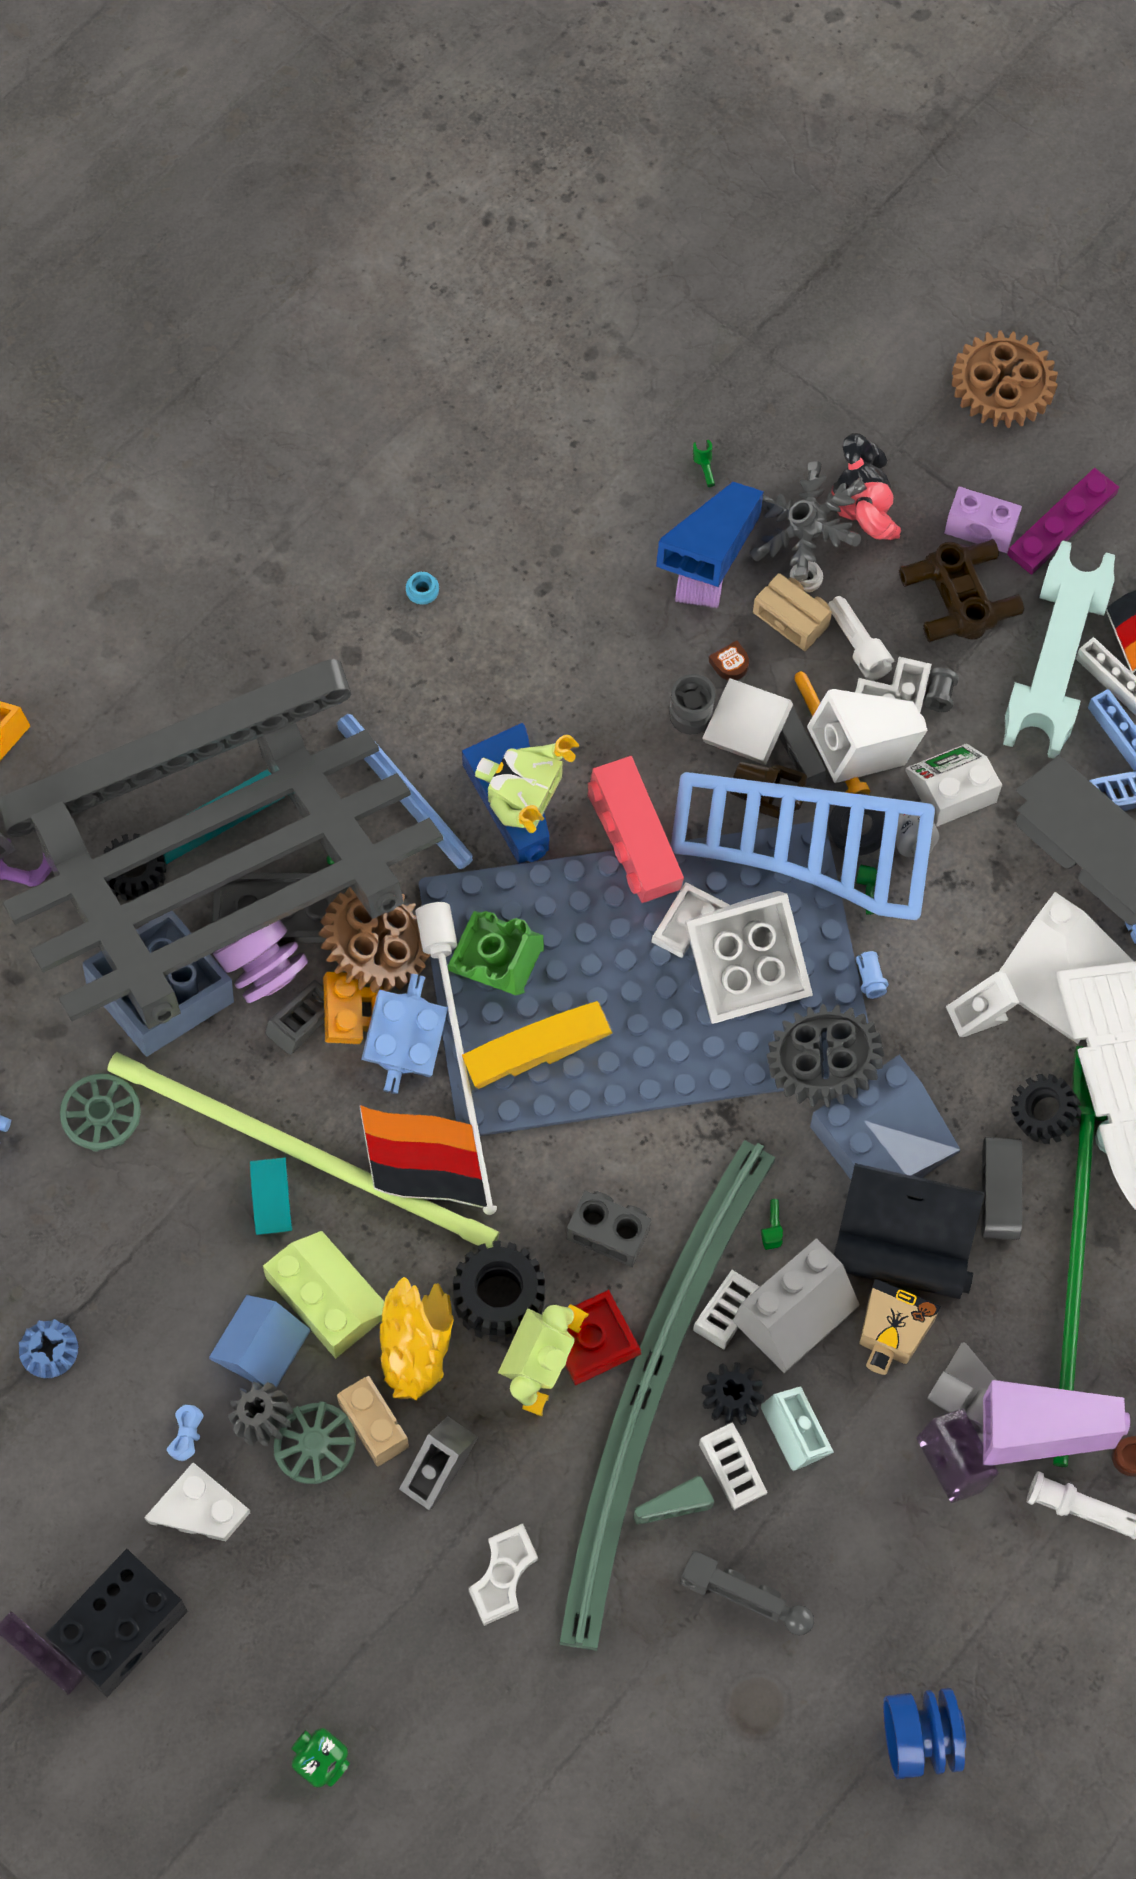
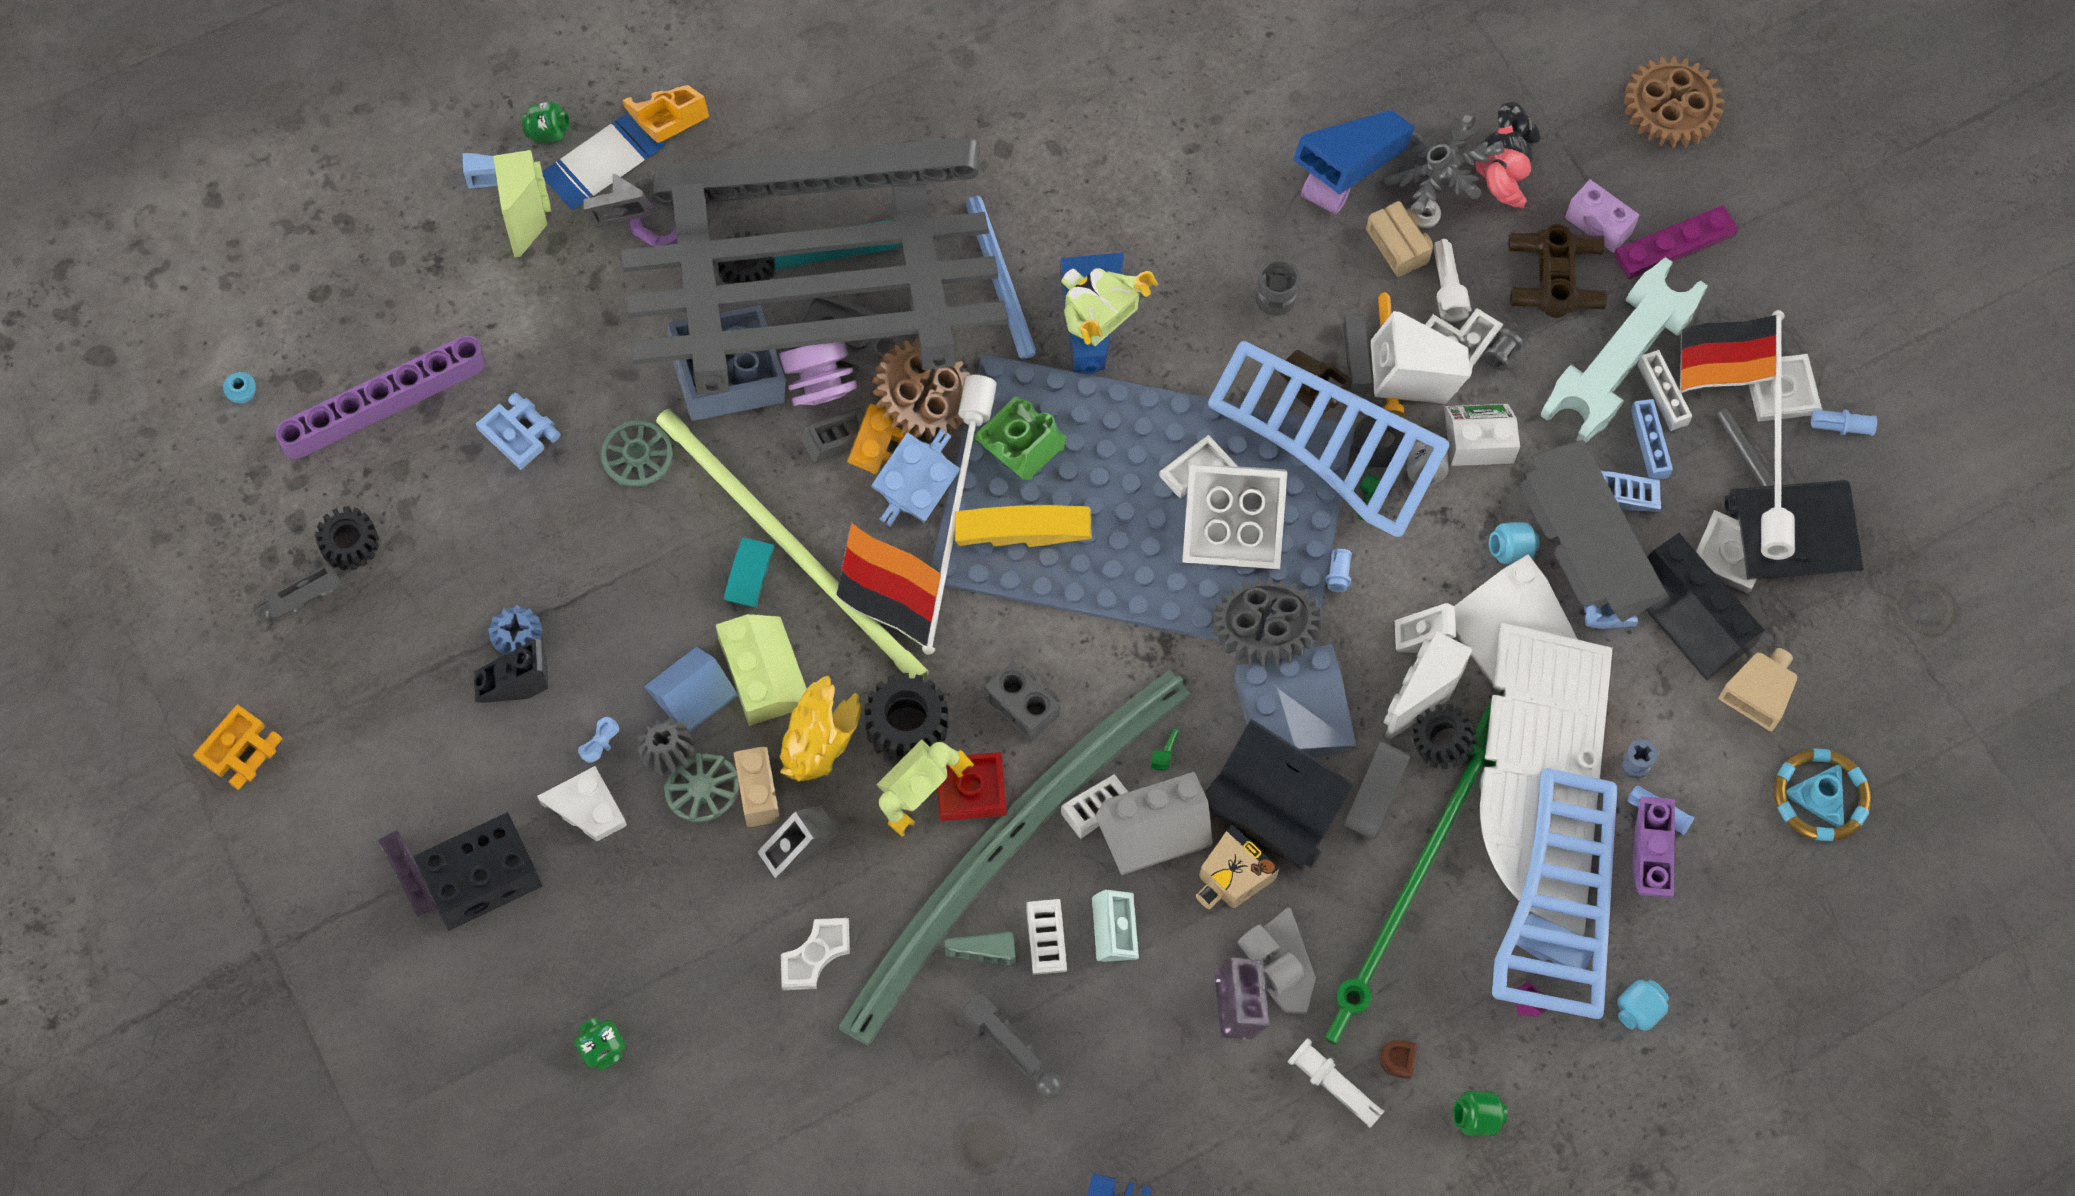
camera: 20 degrees right, 0 degrees up
medium azure plate [406,572,439,604] -> none
coral wedge [587,756,684,903] -> none
green hand [693,440,715,487] -> none
black gear [701,1362,764,1426] -> none
white tile [702,678,793,765] -> none
copper tile [709,641,749,681] -> none
lavender slope [983,1380,1130,1466] -> none
none -> black slope [474,639,548,703]
none -> white slope [1384,631,1473,739]
none -> medium azure head [1489,522,1540,565]

